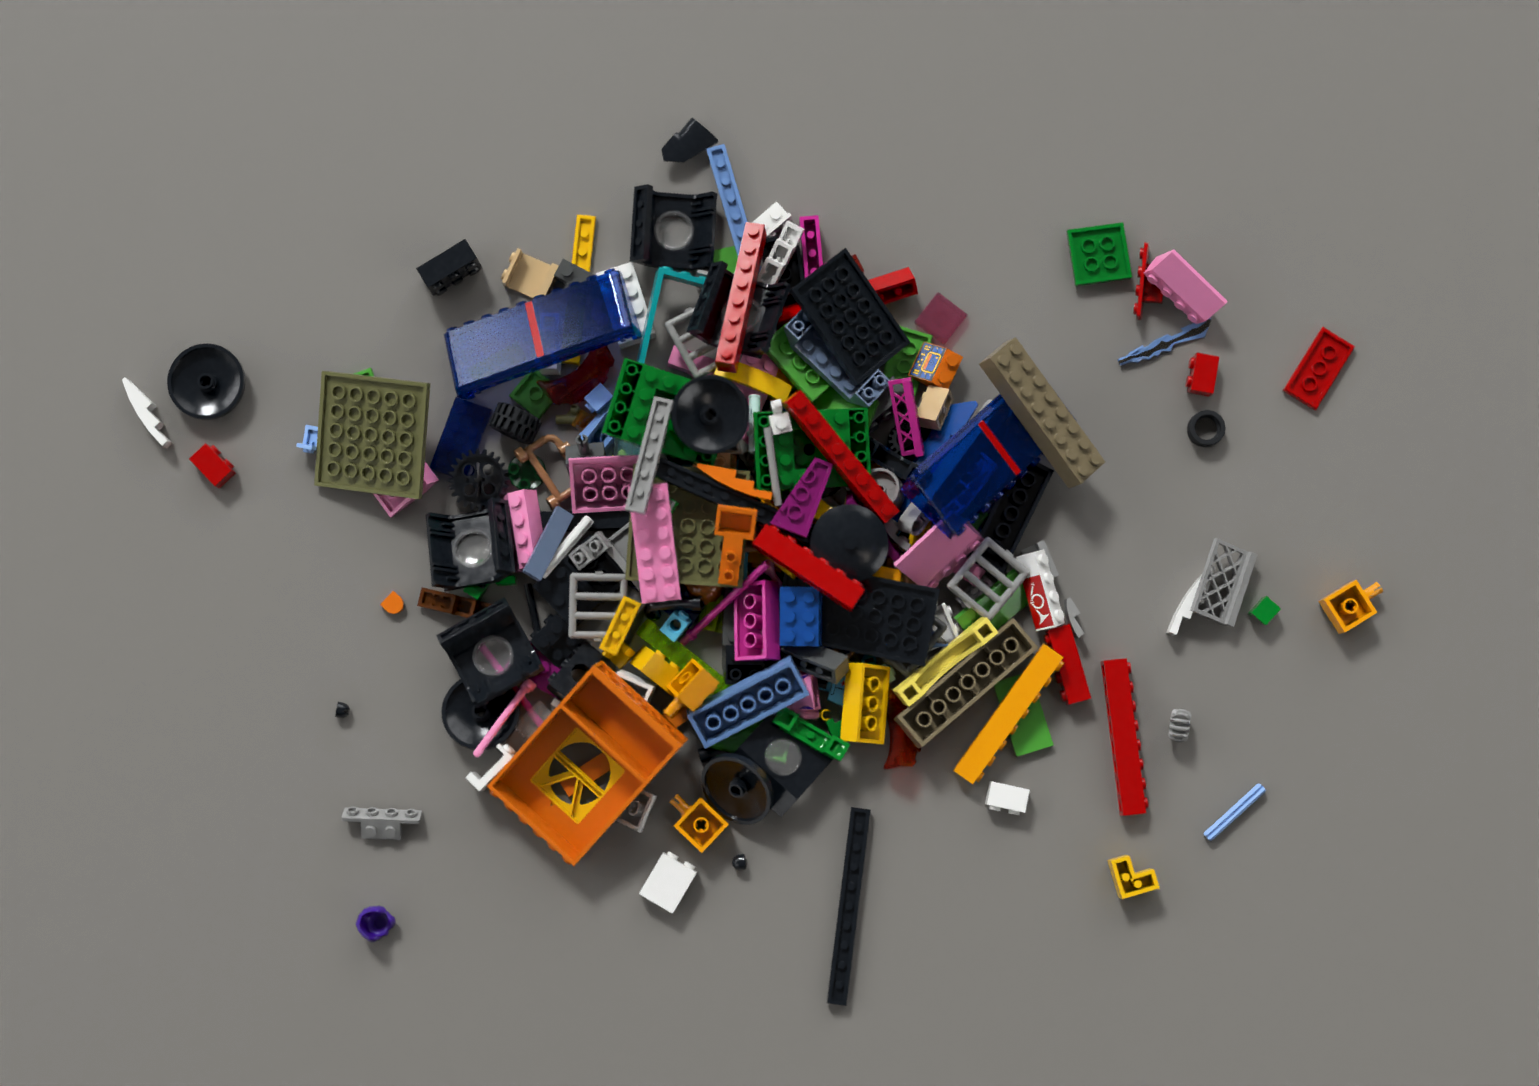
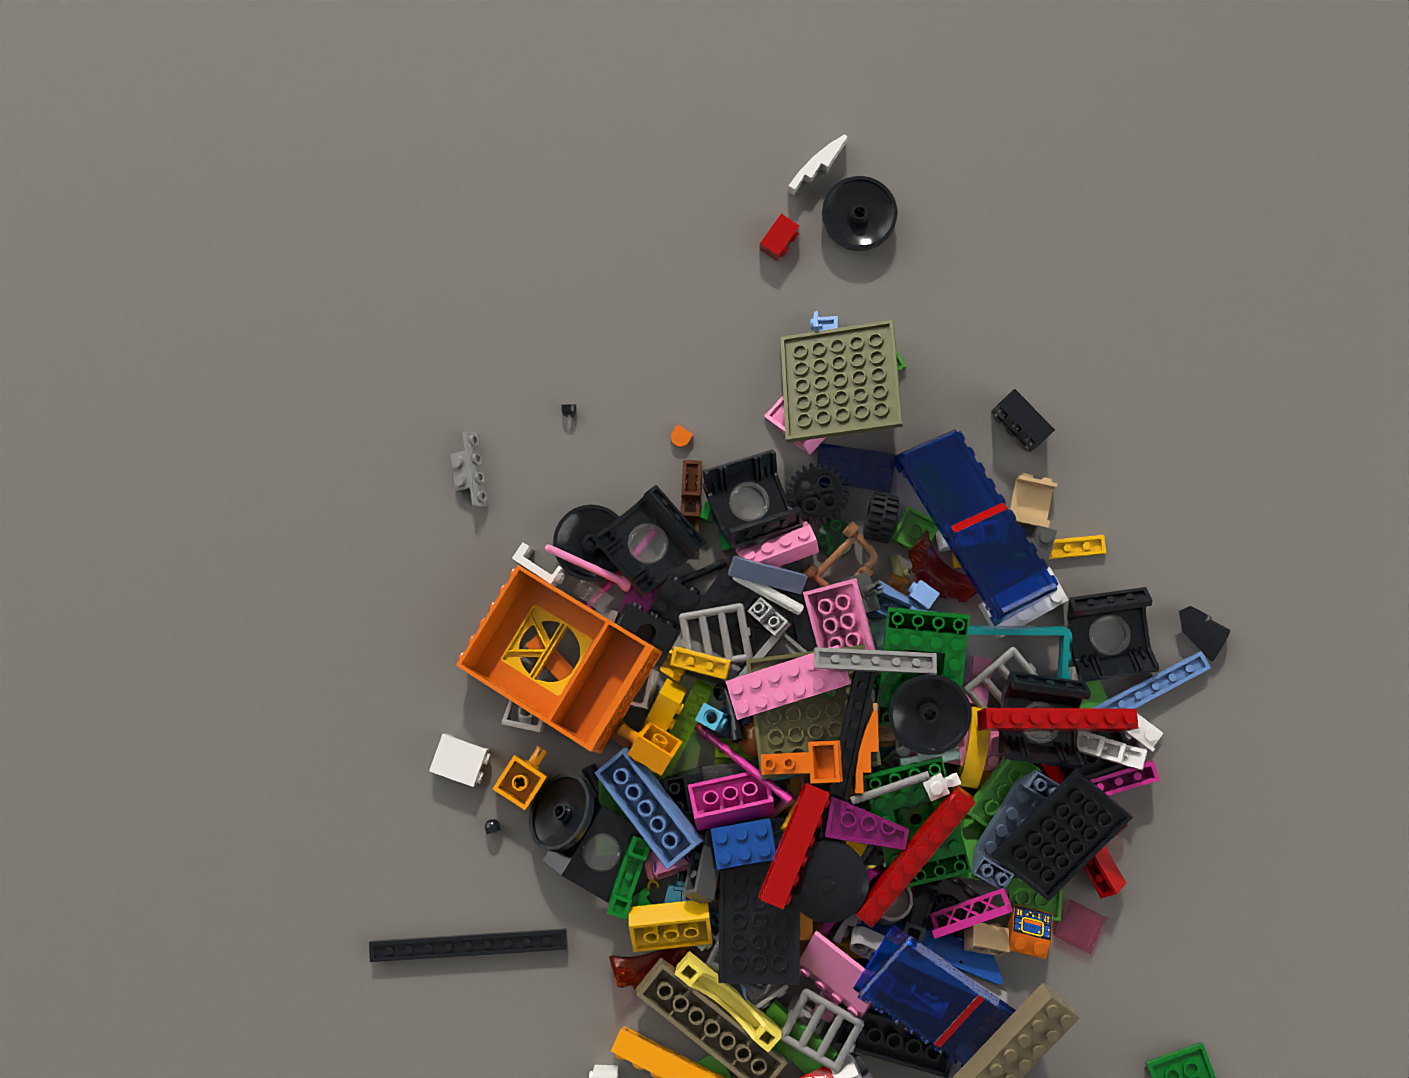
camera: 85 degrees right, 0 degrees up
dark purple hair [356,905,396,942] -> none

